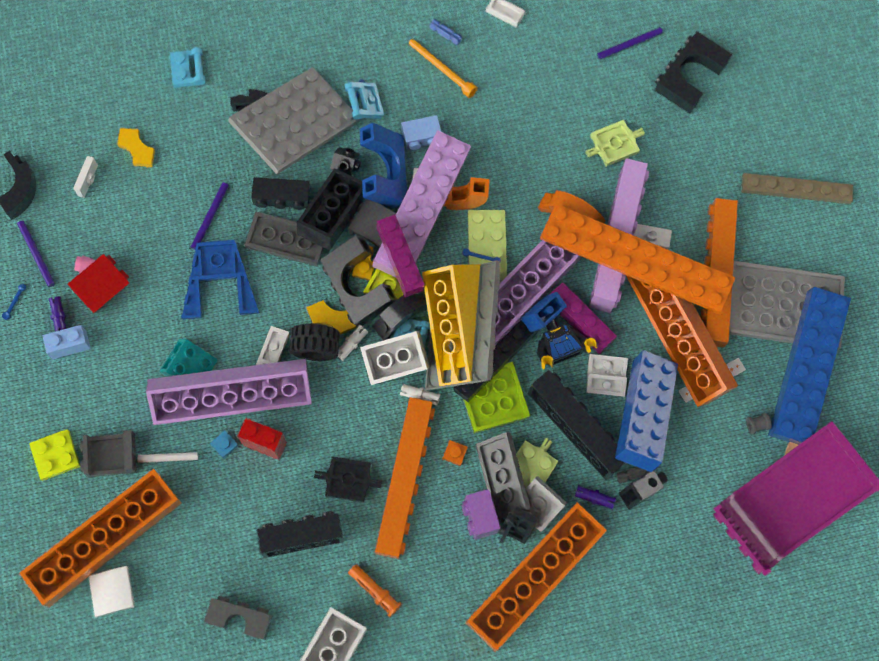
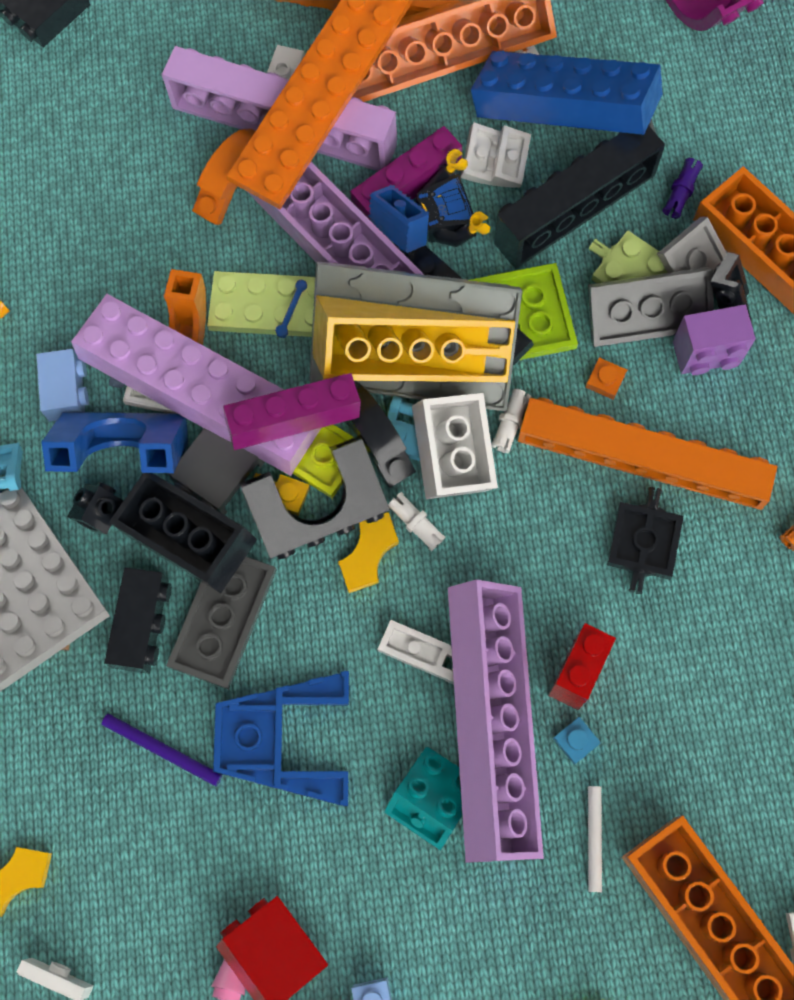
camera: 75 degrees left, 0 degrees up
dark grey panel [80,430,136,477] -> none
black brick [257,511,344,558] -> none
black tyre [289,323,340,361] -> none
yellowish green plate [586,120,645,166] -> none
black torso [618,471,668,510] -> none

